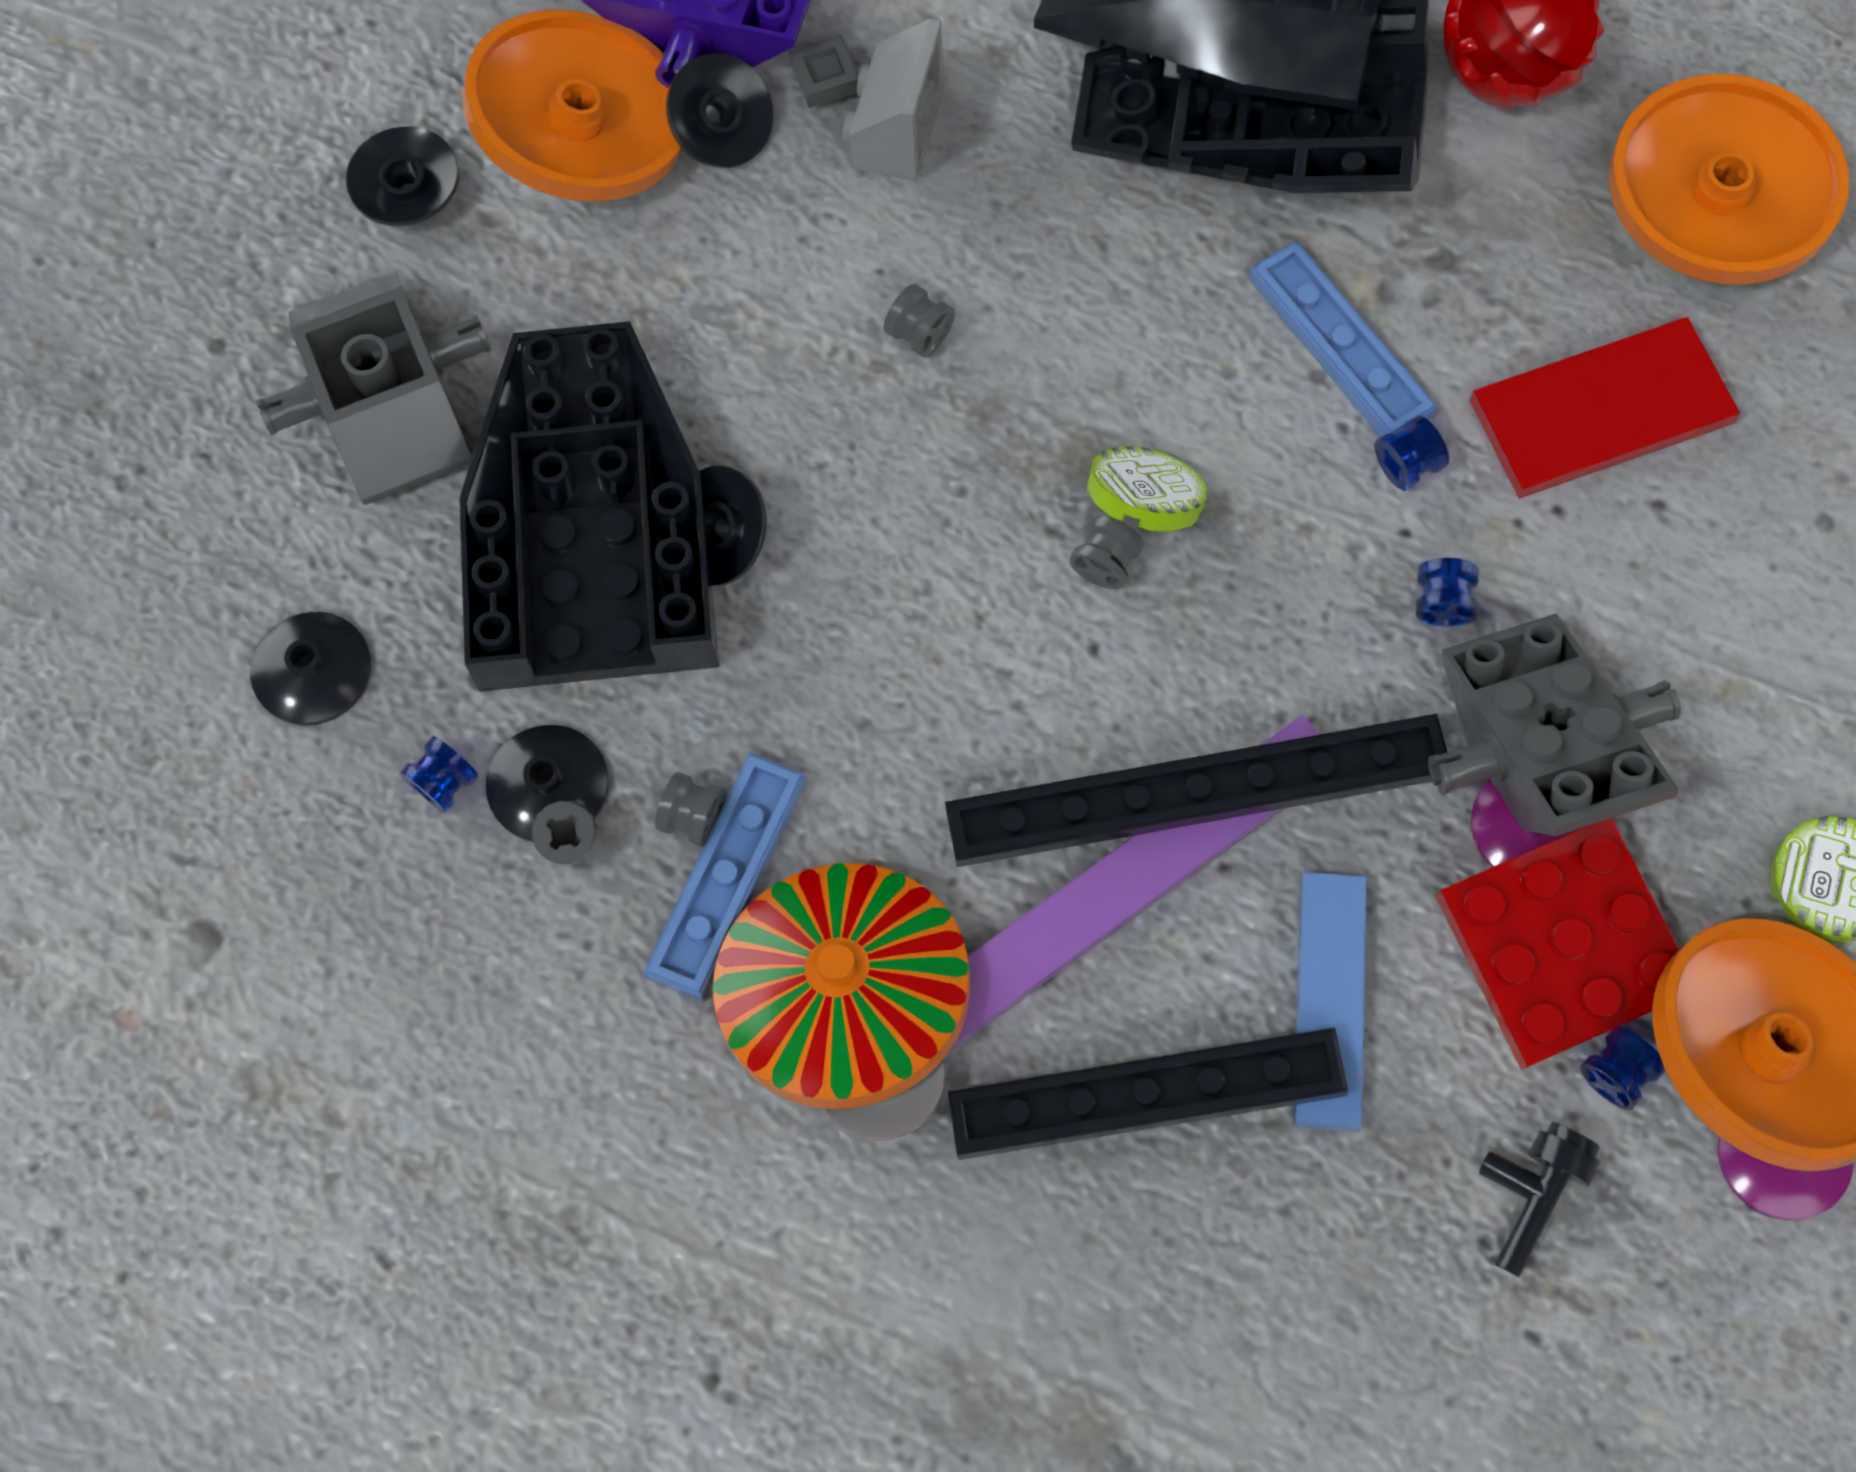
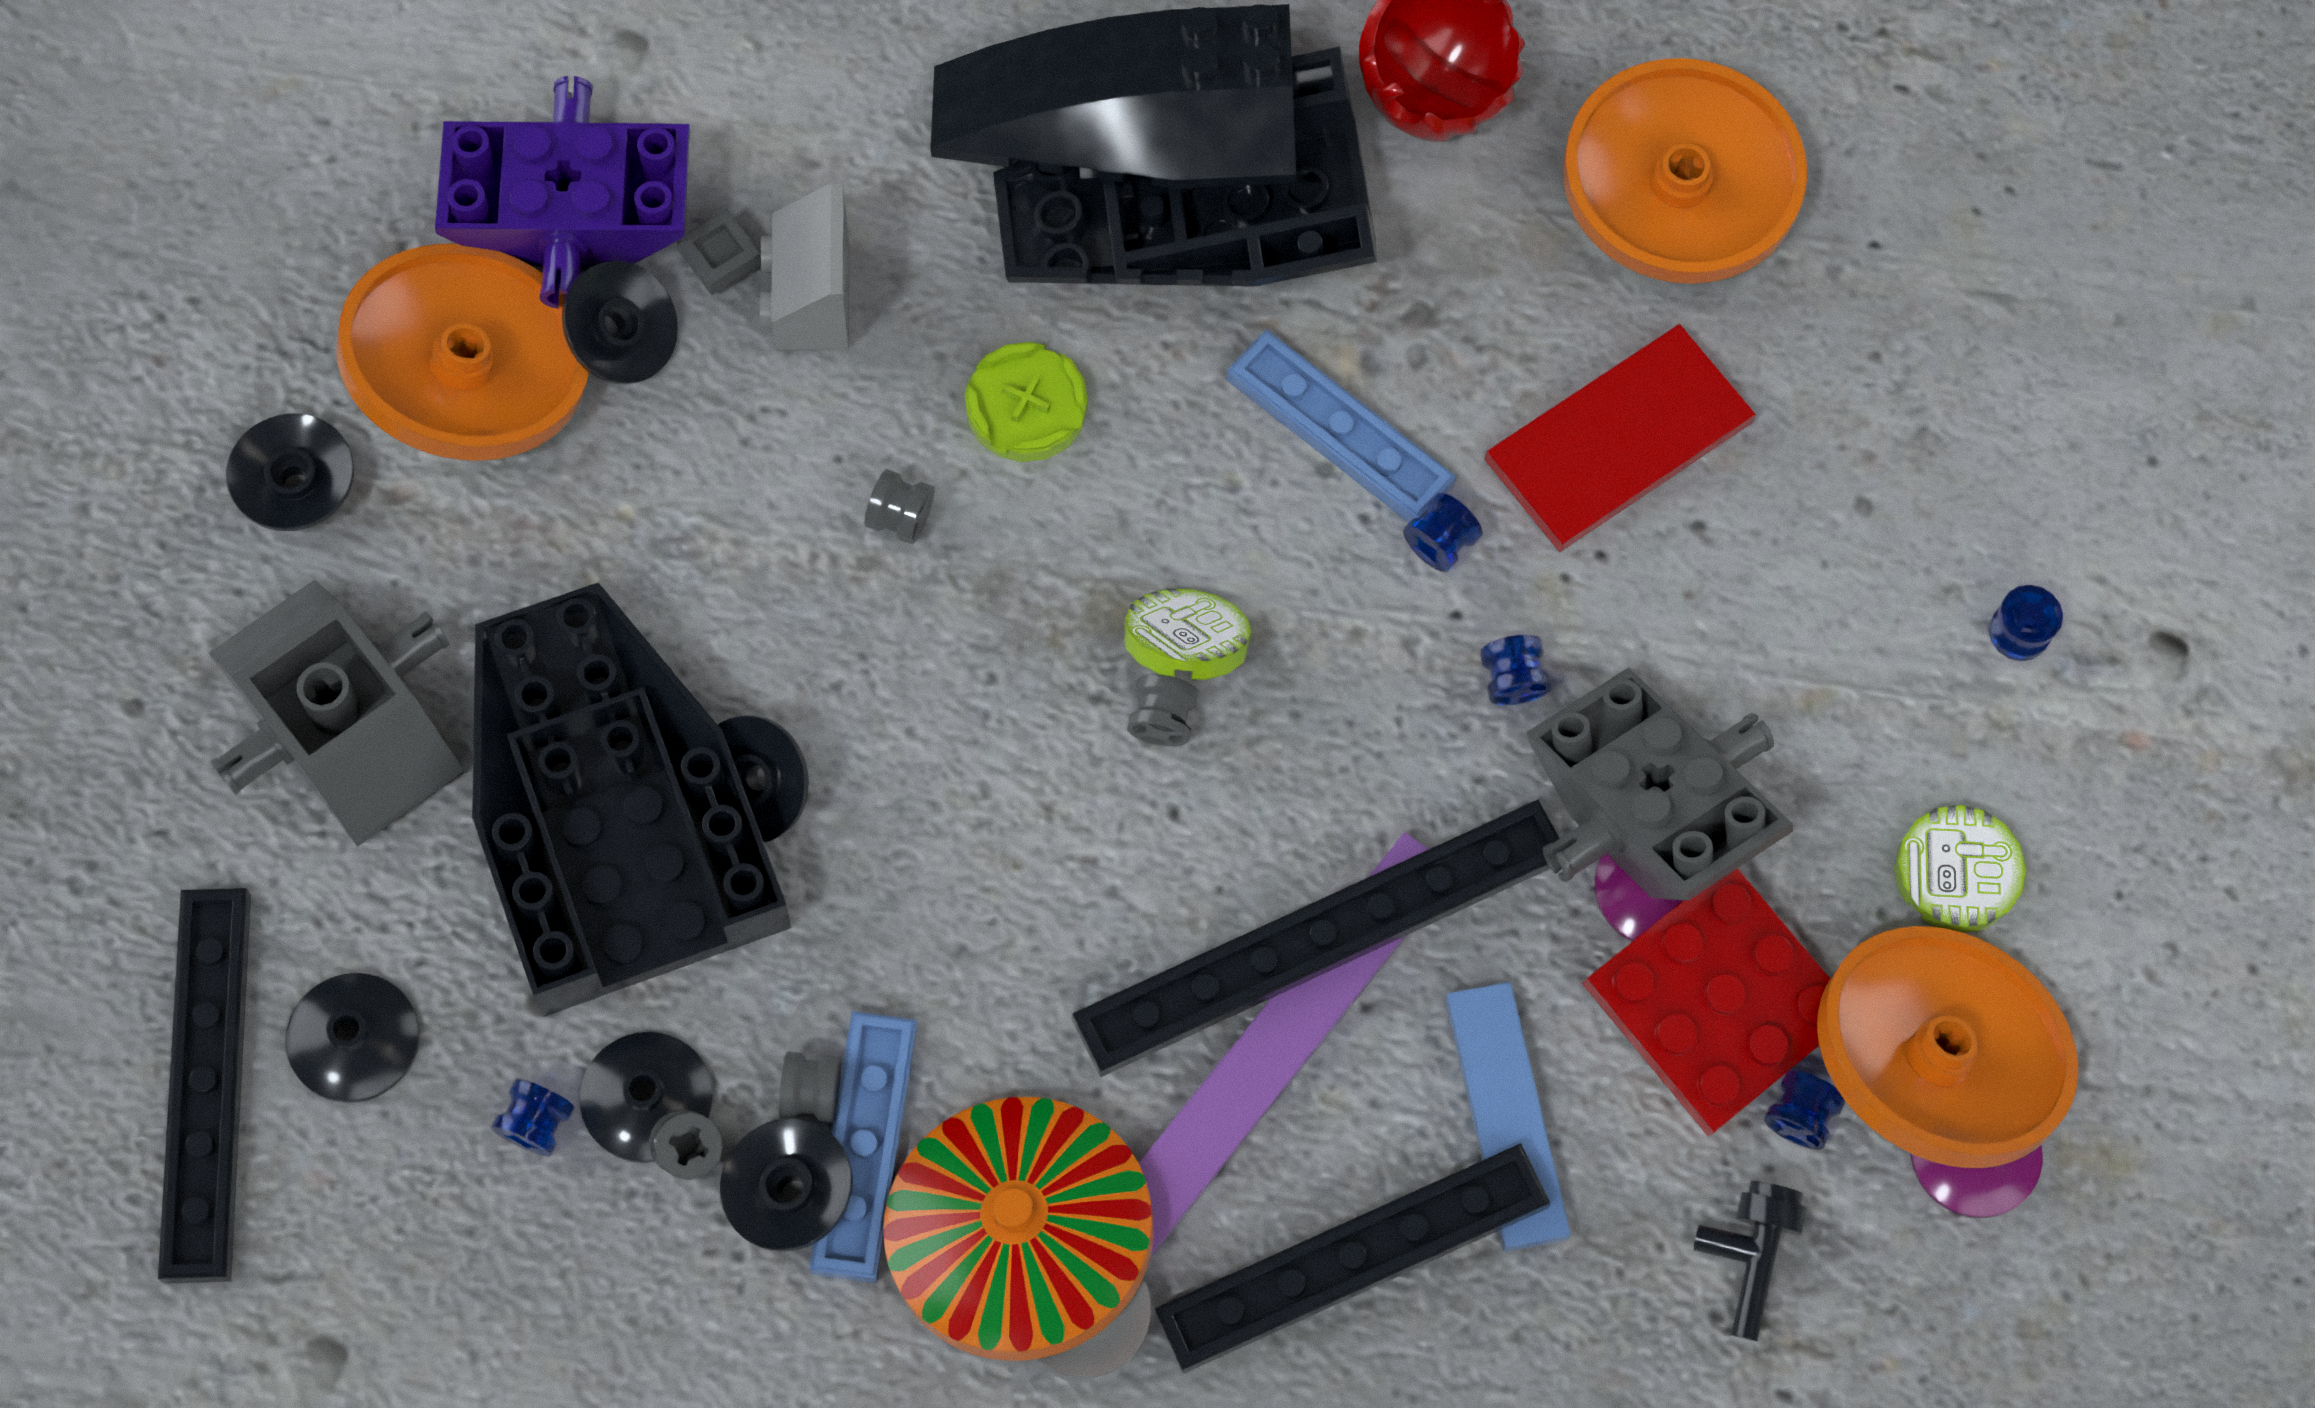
camera: 25 degrees left, 0 degrees up
none -> black tile [158,888,251,1284]
none -> black dish [720,1118,853,1252]
none -> lime tile [965,342,1088,462]

